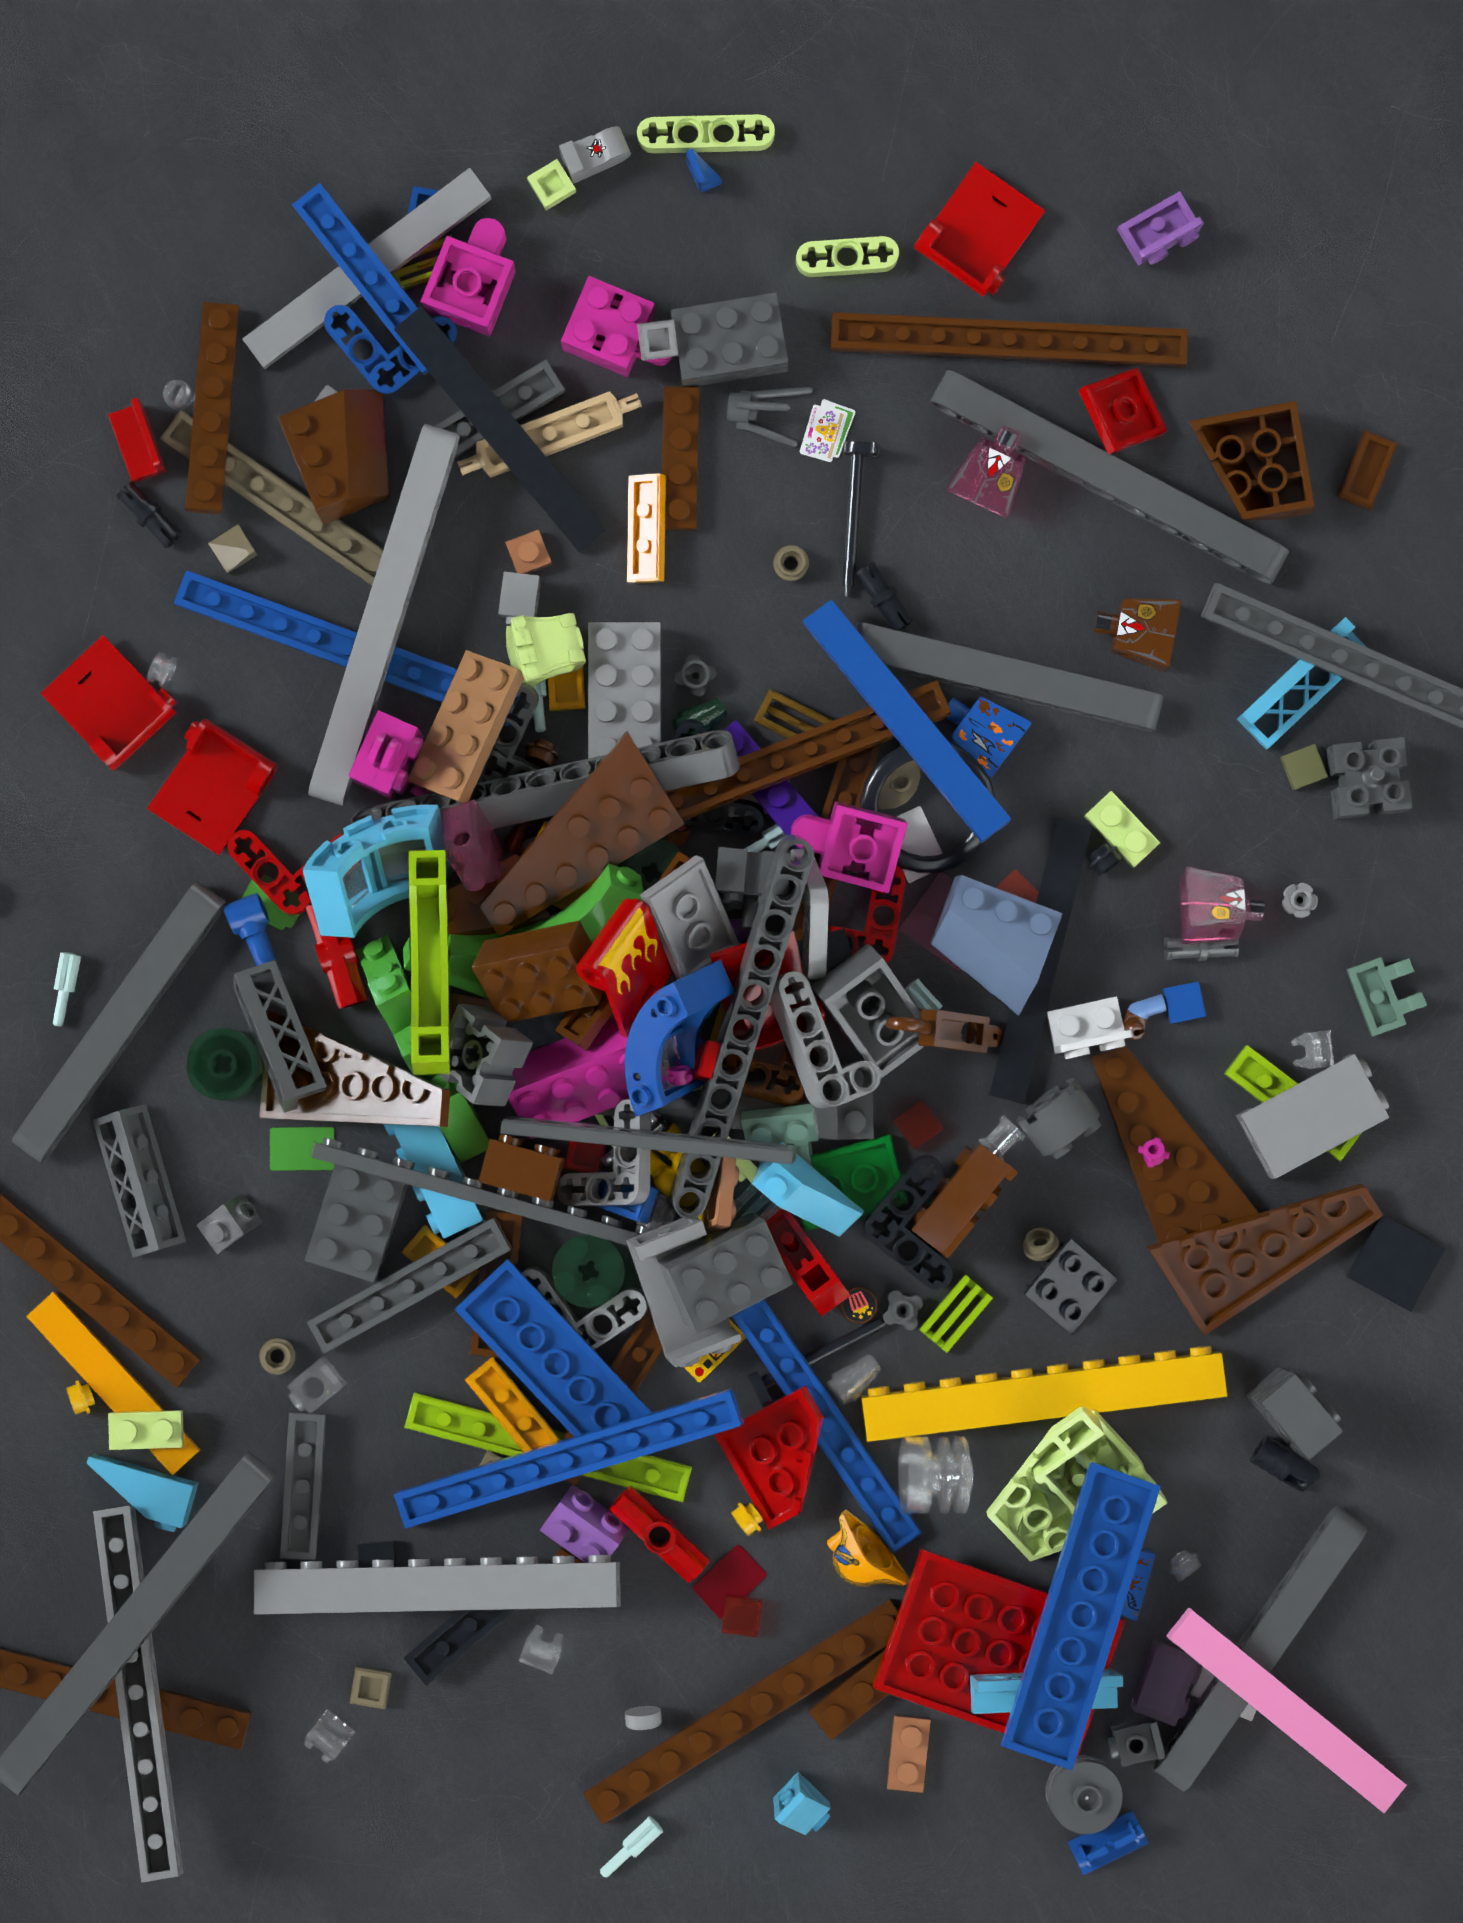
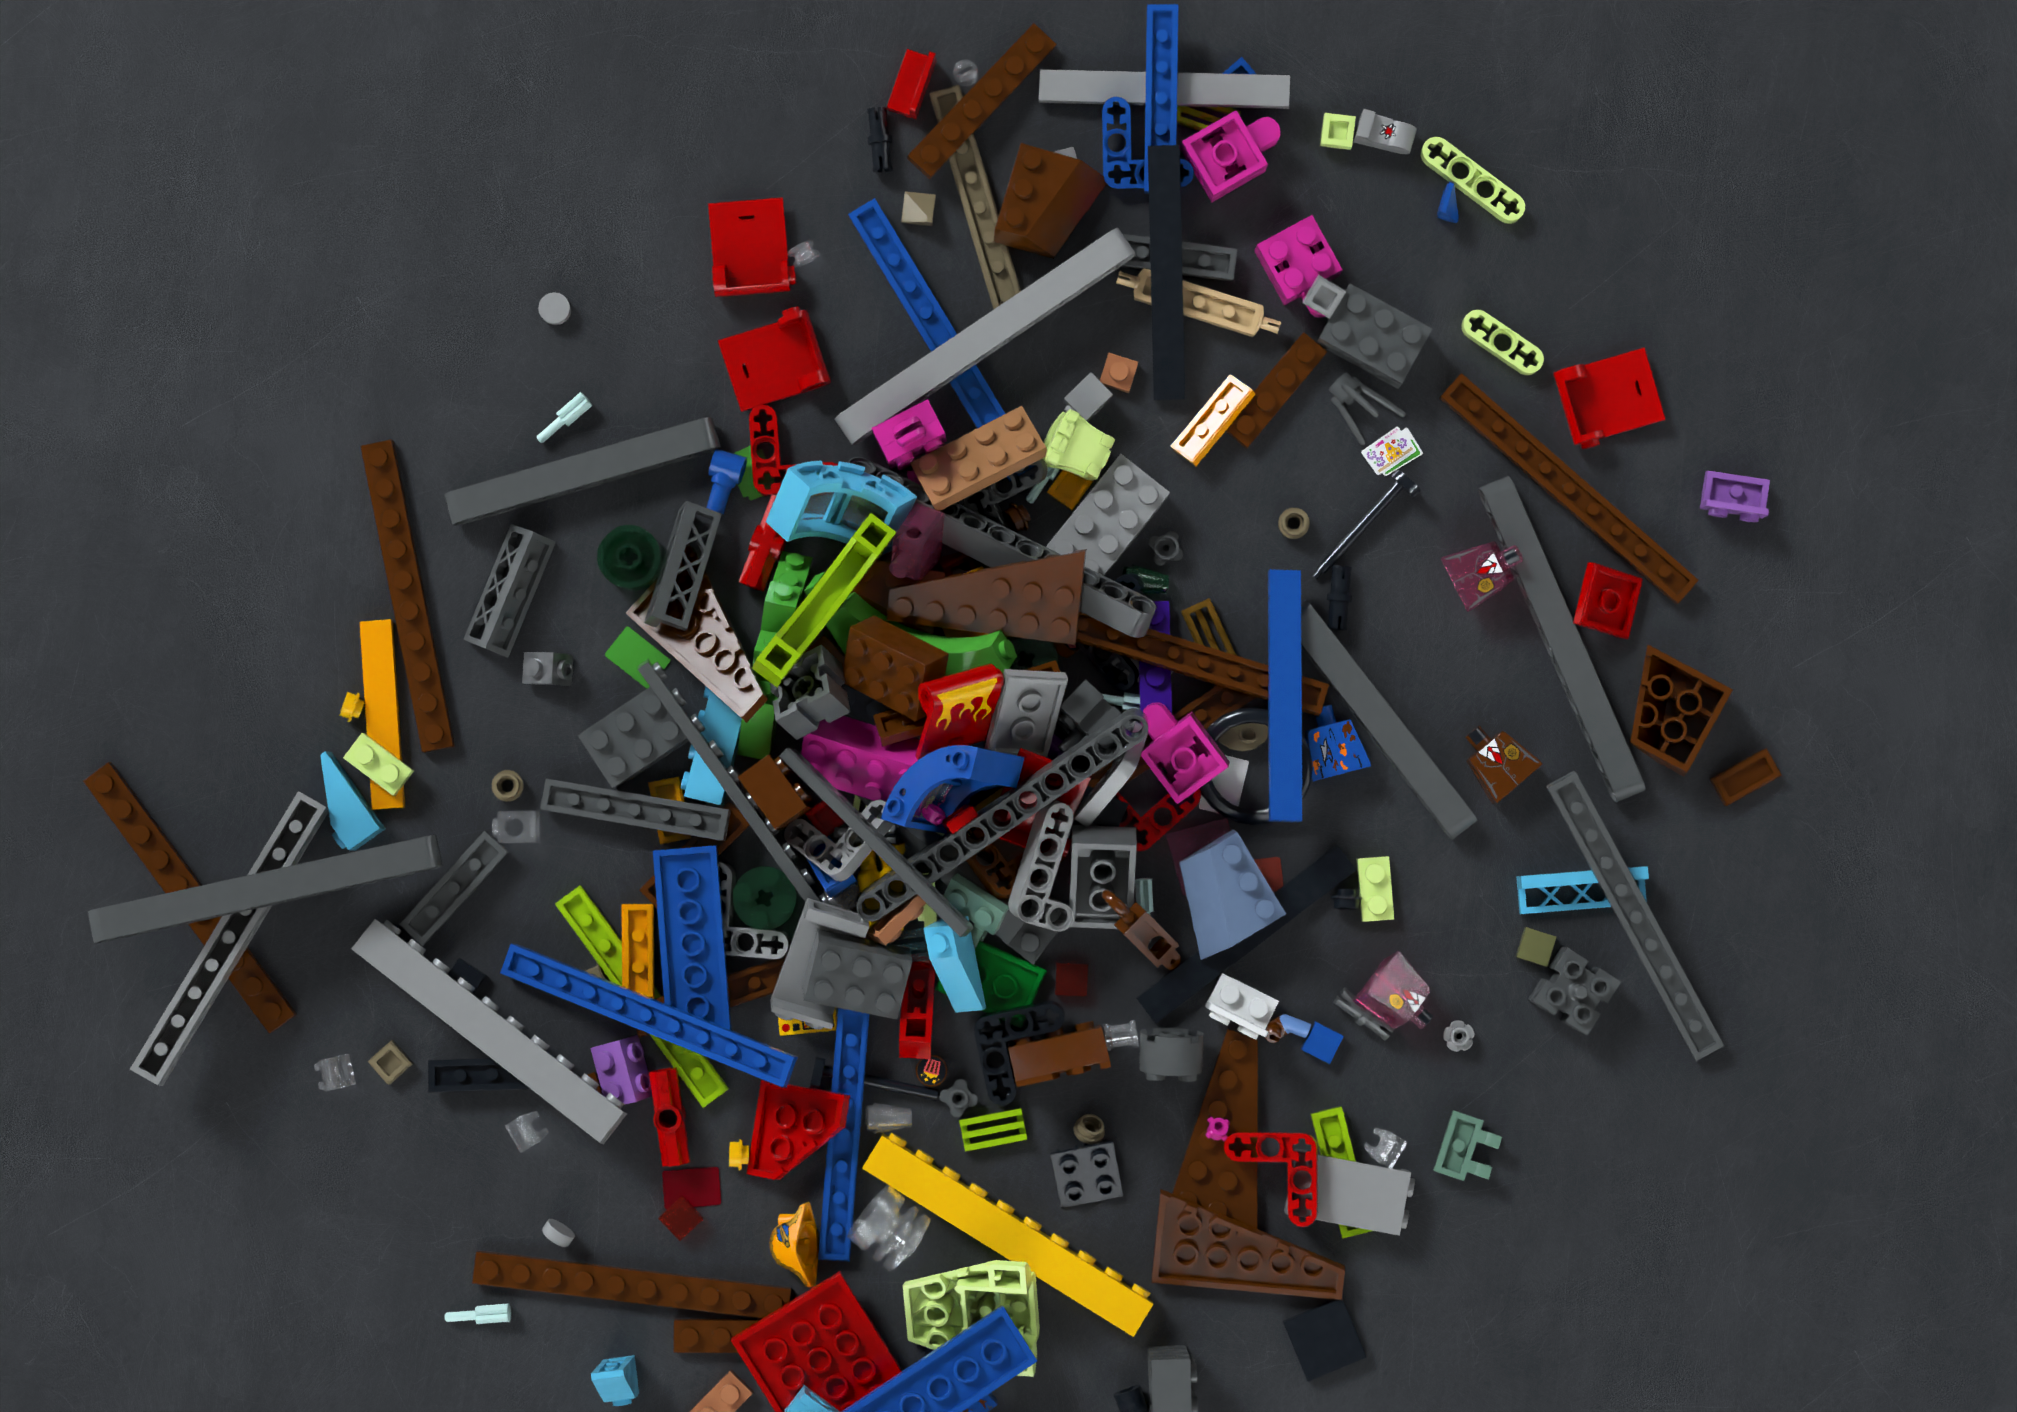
camera: 45 degrees right, 0 degrees up
none -> red beam [1224,1132,1318,1227]

